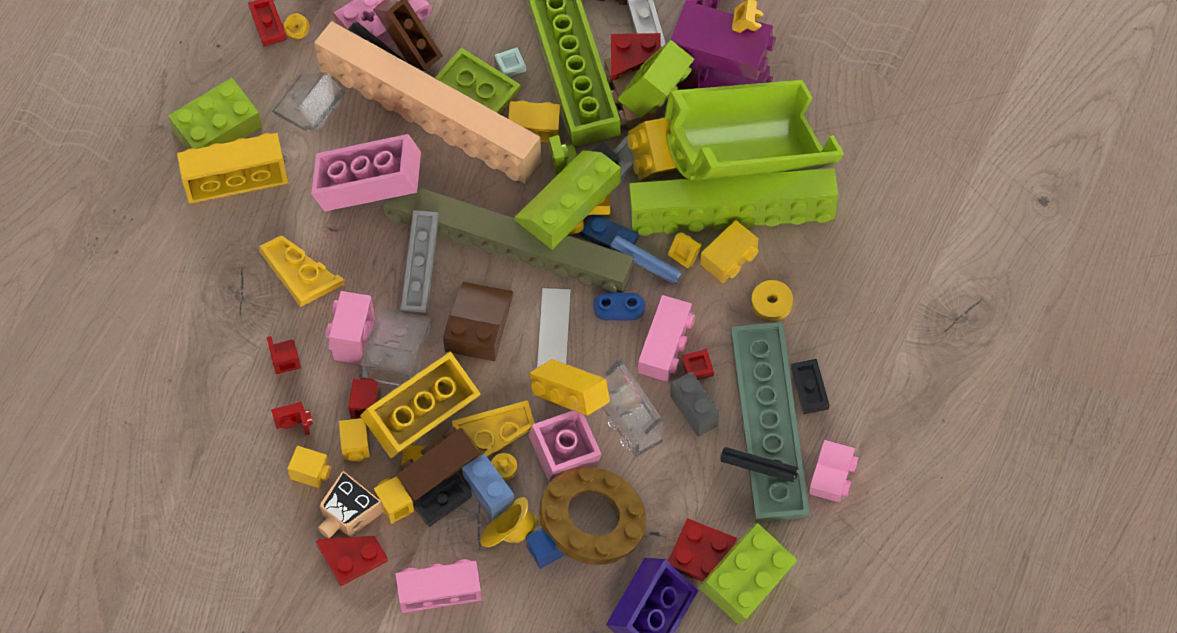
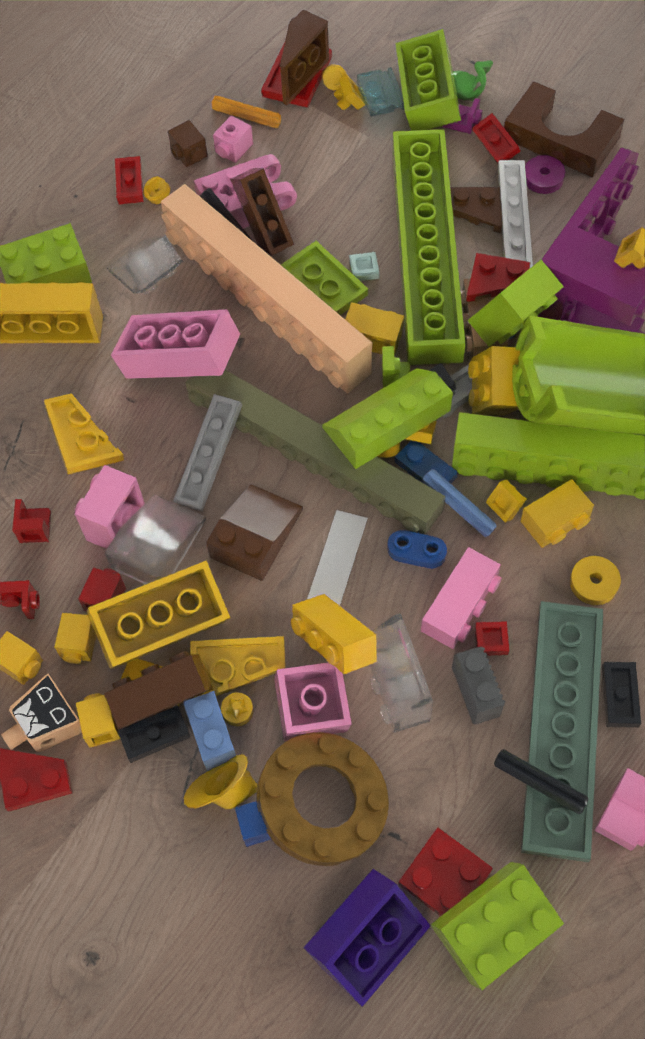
camera: 15 degrees right, 0 degrees up
bright pink brick [395,559,482,613] -> none

